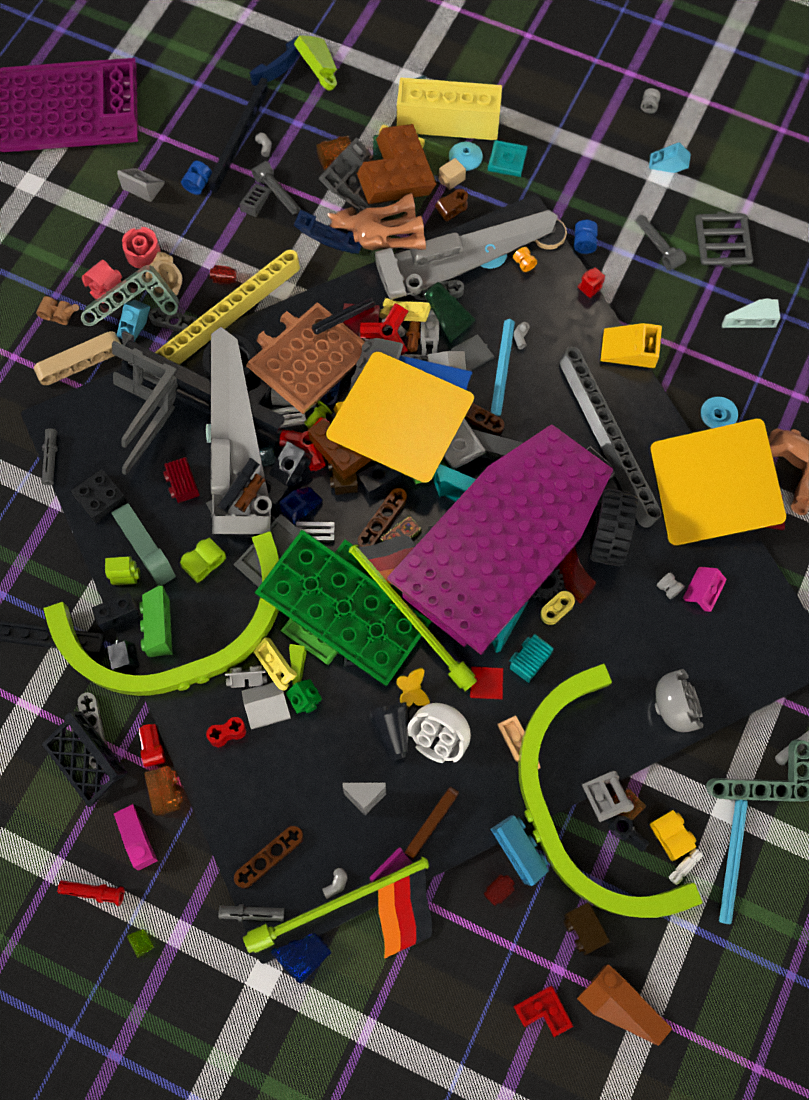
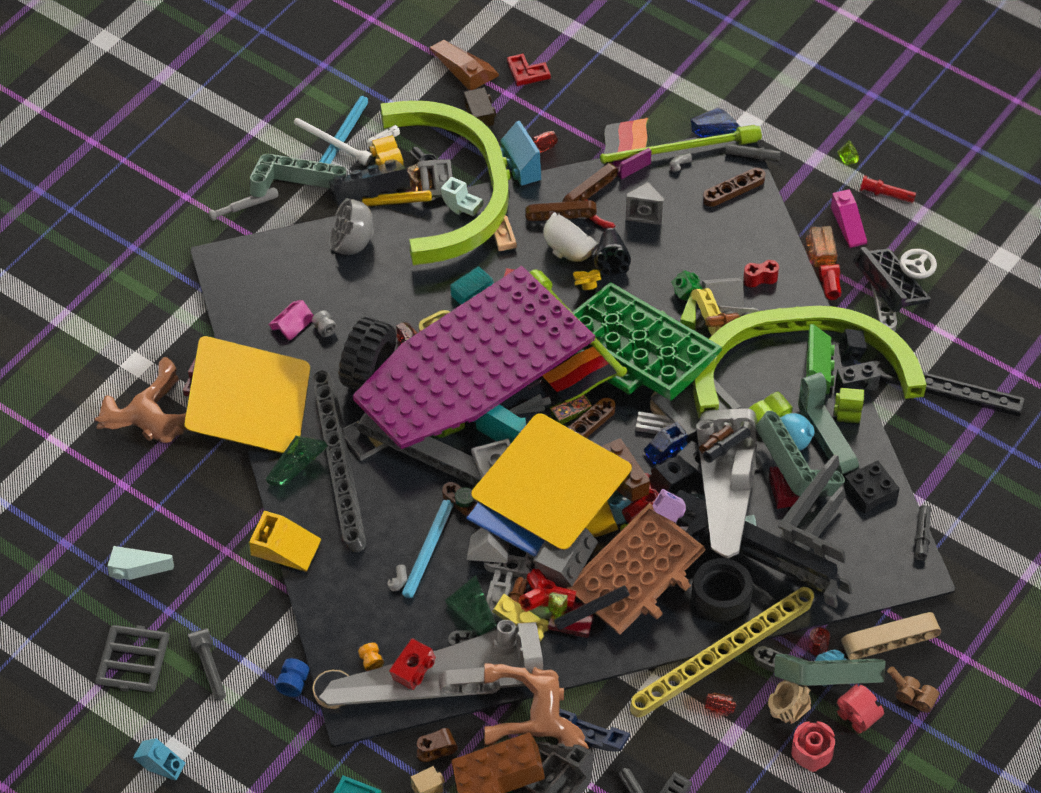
camera: 170 degrees left, 15 degrees down
dark grey piece [451,334,494,371] -> none
red brick [577,267,605,298] -> none
medium azure dish [701,397,738,429] -> none
none -> clear green wing [265,435,328,487]
none -> white piece [294,118,372,166]
none -> black wedge [329,159,412,206]
none -> yellow axle [362,190,432,206]
none -> red brick [389,639,436,690]
none -> light aqua brick [441,177,484,216]
none -> dark green tile [455,488,475,508]
none -> reddish brown beam [525,200,597,221]
none -> clear neon green slope [548,592,568,618]
none -> red piece [589,215,616,228]
none -> lavender brick [652,489,686,523]
none -> dark orange axle [705,313,740,327]
none -> sand green beam [756,411,845,496]
none -> medium azure brick [780,413,814,451]
none -> clear red brick [808,627,830,655]
none -> white piece [900,249,937,279]

